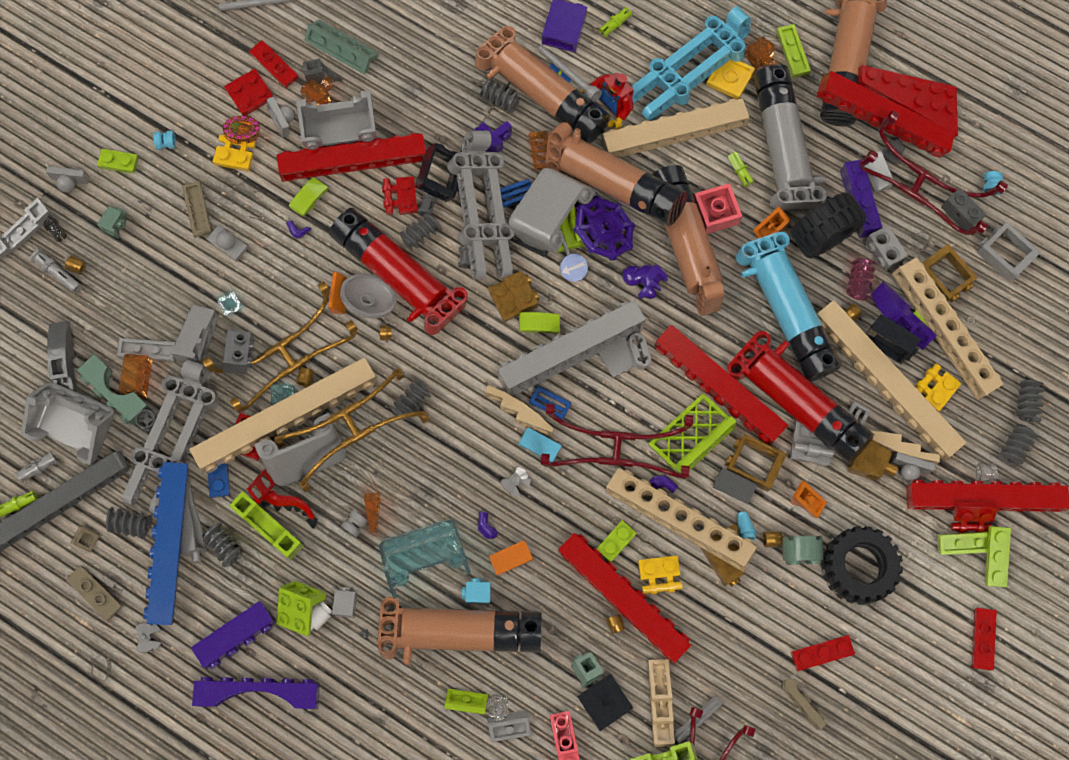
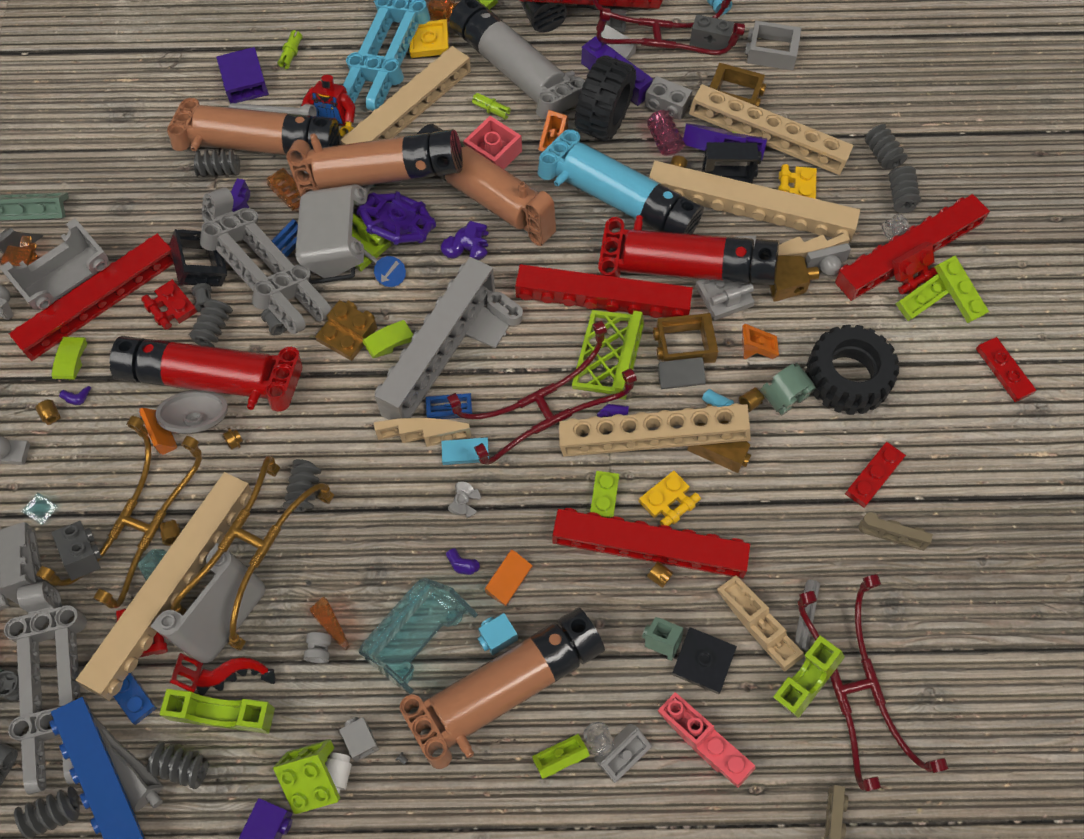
camera: 30 degrees left, 10 degrees down
none -> pearl gold hose [35,400,61,425]

